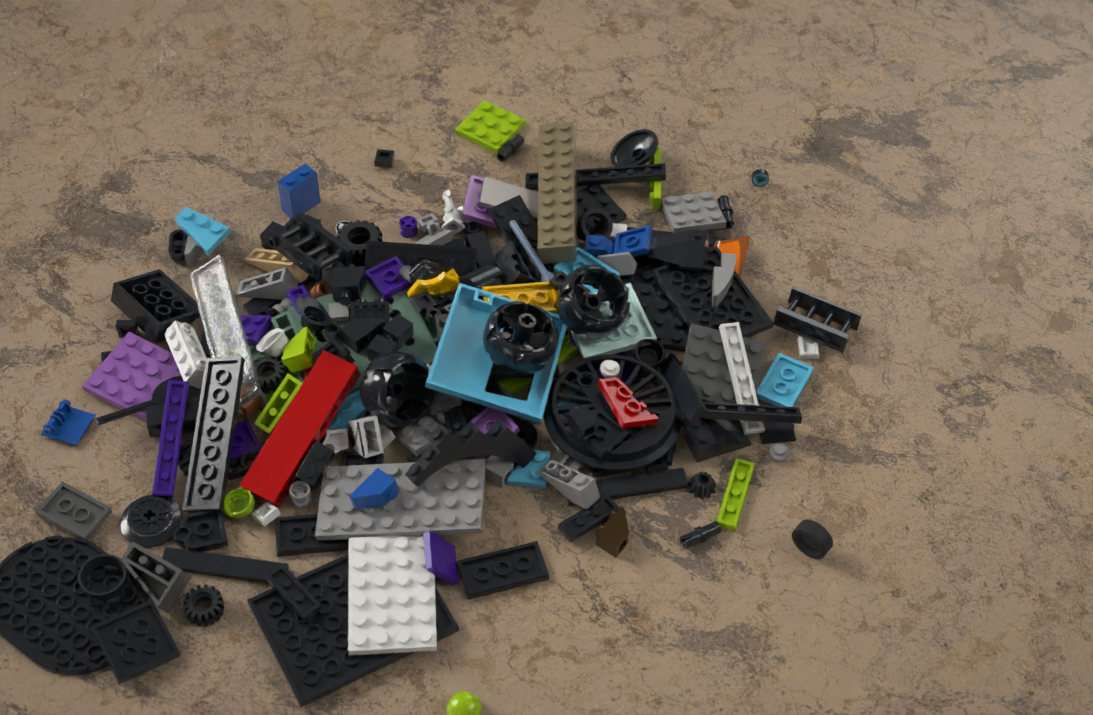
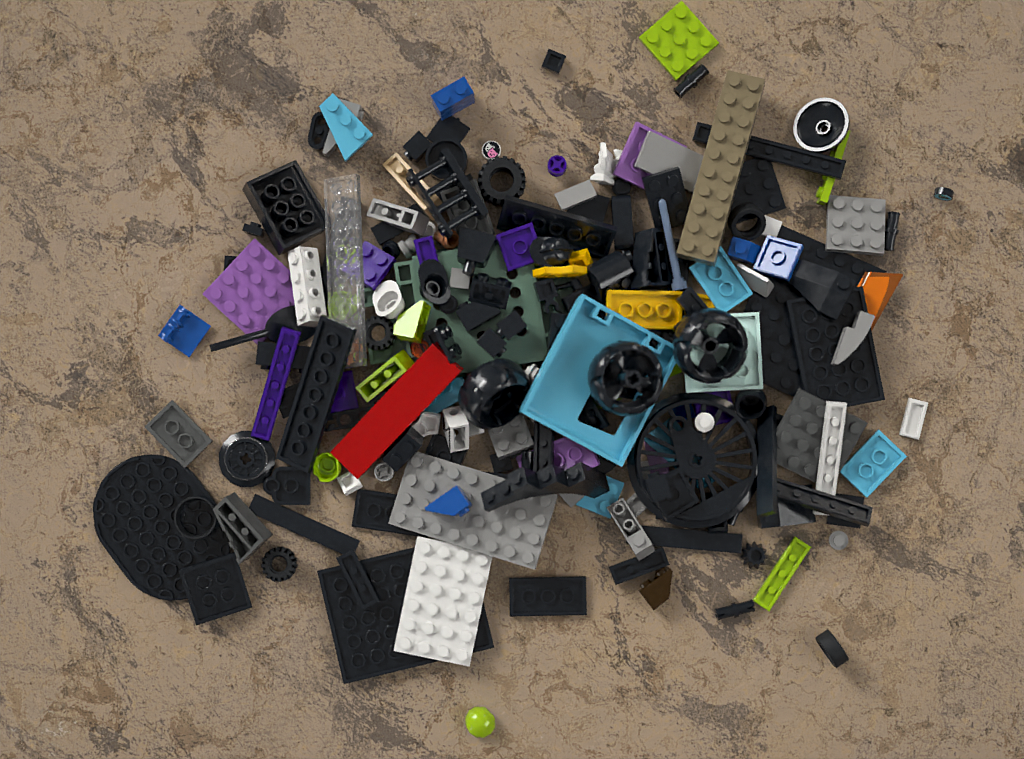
camera: 20 degrees right, 35 degrees up
light grey plate [417,213,441,236] -> none
dark purple tile [423,531,458,585] -> none
red wing [598,377,659,429] -> none
black fence [773,287,862,353] -> none

